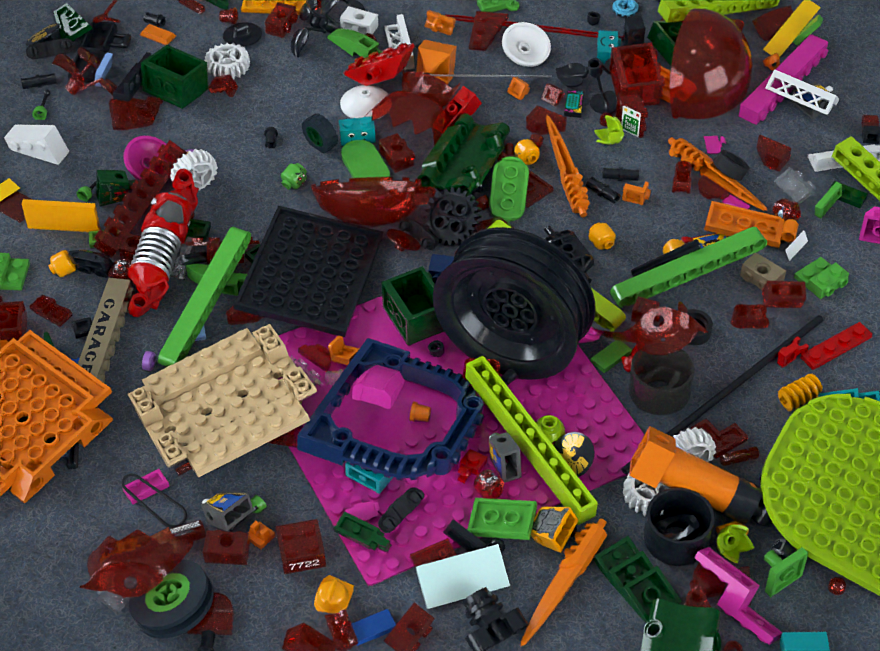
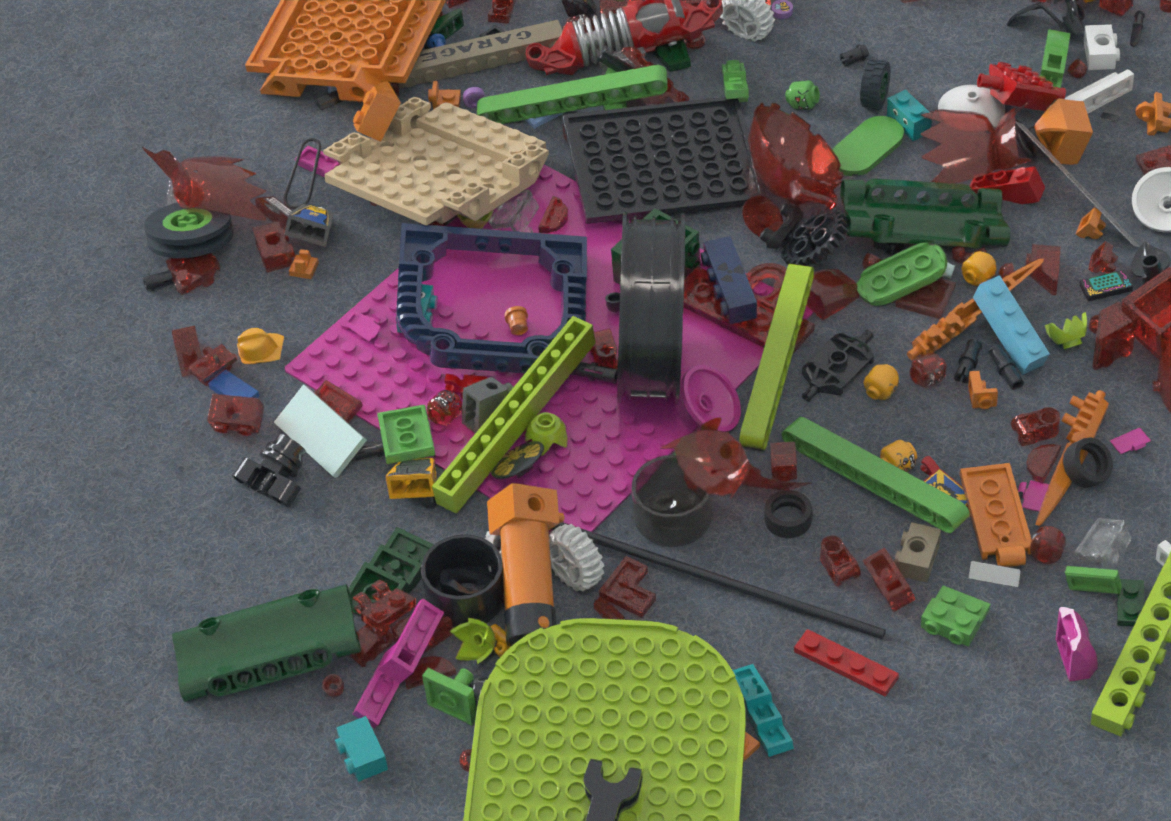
camera: 70 degrees right, 0 degrees up
bright green hinge [223,495,267,536] -> none
clear red brick [275,519,326,575] -> none
orange bracket [328,336,360,365] -> none
dark green hinge [333,512,392,552] -> none
dark pink slope [352,365,405,409] -> none
black piece [378,487,424,533] -> none
clear red brick [379,133,415,173] -> none
black tile [443,519,487,552] -> none
orange piece [520,518,607,646] -> none
black axle [631,239,701,277] -> none
clear red slope [756,135,792,172] -> none
red plate [777,337,809,368] -> none
light orange piece [778,373,823,412] -> none
none -> orange slope [353,81,401,142]
none -> clear red plate [353,580,416,631]
none -> orange bracket [428,81,461,110]
none -> bright green slope [722,60,749,102]
none -> clear red head [909,353,947,388]
none -> medium azure brick [973,275,1050,375]

